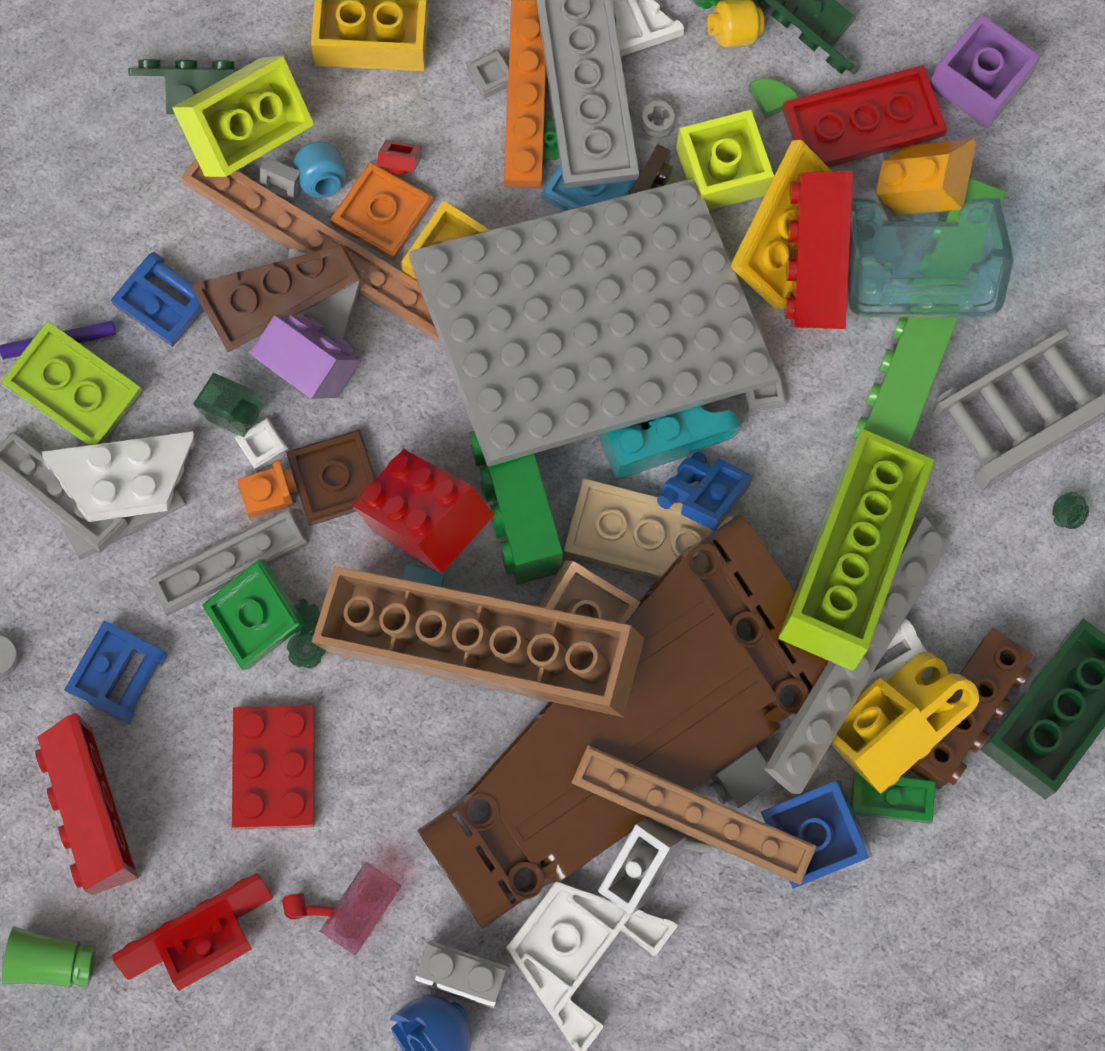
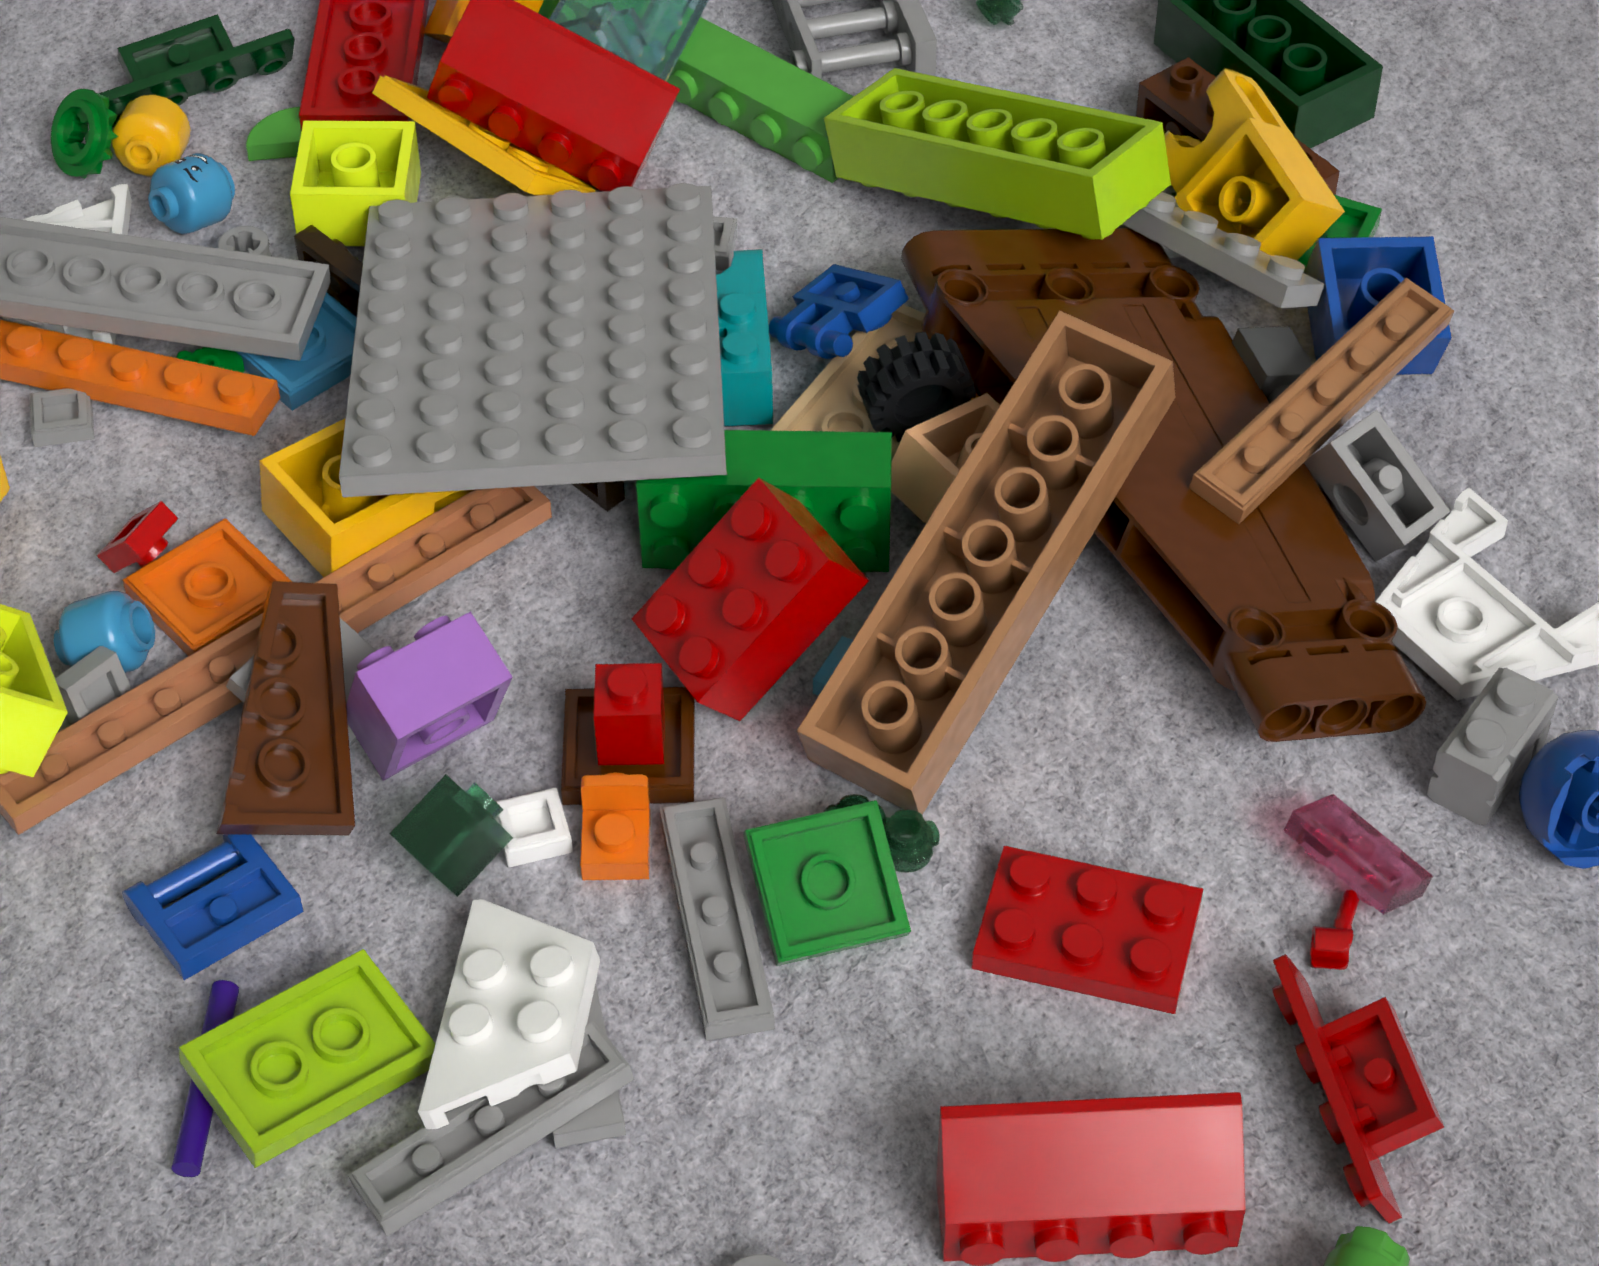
camera: 70 degrees left, 25 degrees down
blue plate [64,620,168,725] -> none
none -> dark azure head [148,153,235,234]
none -> red brick [594,663,665,766]
none -> black tyre [857,332,976,442]

